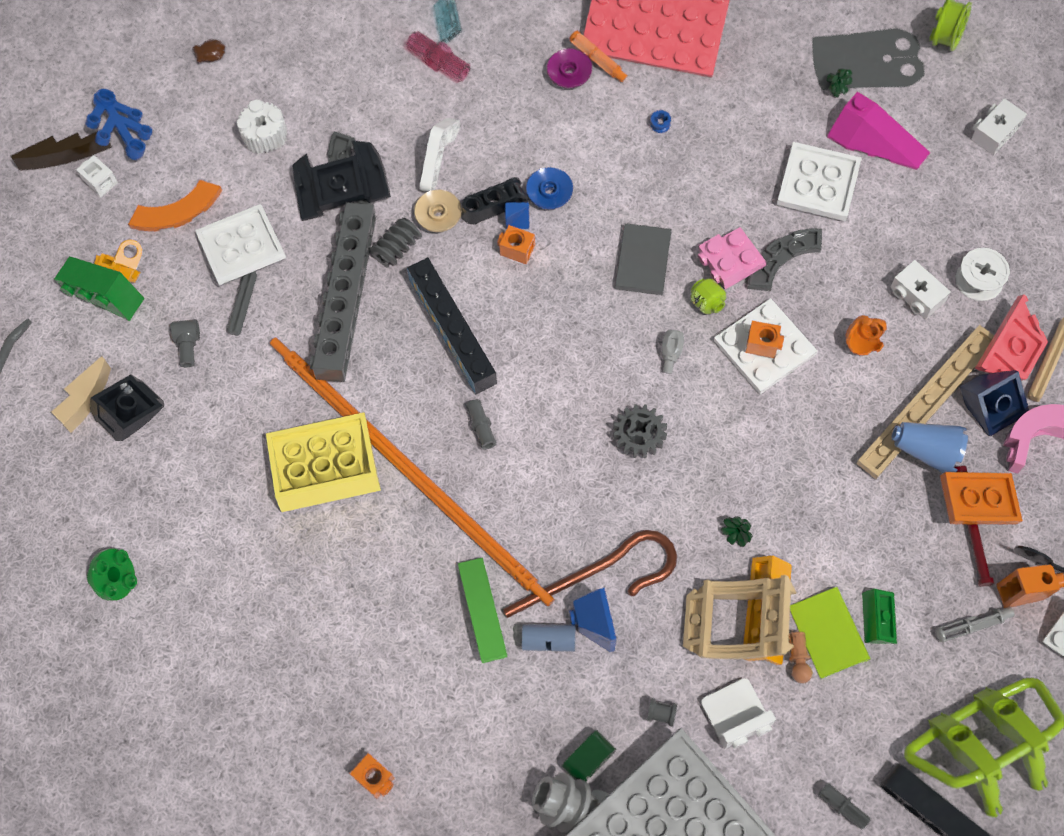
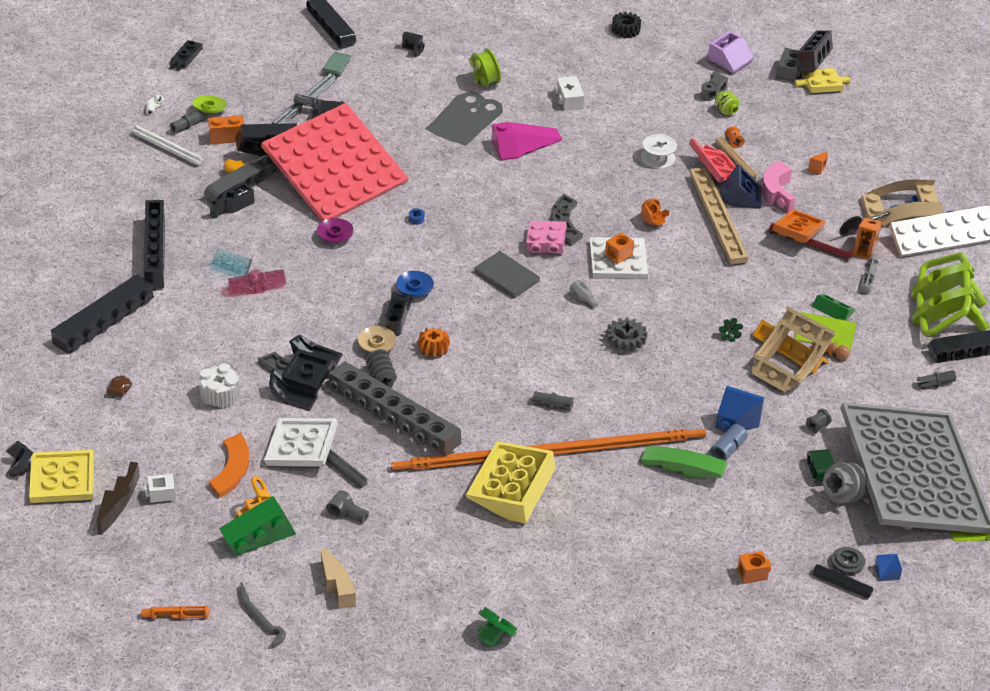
camera: 60 degrees left, 25 degrees down
blue plant [85,89,153,160] -> none
black slope [90,374,165,441] -> none
black brick [407,257,497,395] -> none
white beam [420,118,460,192] -> none
orange brick [497,225,535,264] -> none
copper piece [503,530,677,618] -> none
blue slope [505,202,530,229] -> none
orange piece [569,30,628,82] -> none
lime head [691,279,726,314] -> none
white bracket [701,678,776,749] -> none
white plate [777,142,862,221] -> none
dark green plant [827,68,852,98] -> none
white brick [890,260,951,320] -> none
medium blue cone [892,422,968,473] -> none
none -> black bracket [6,441,34,477]
none -> light yellow plate [29,449,94,503]
none -> orange gear [417,327,450,359]

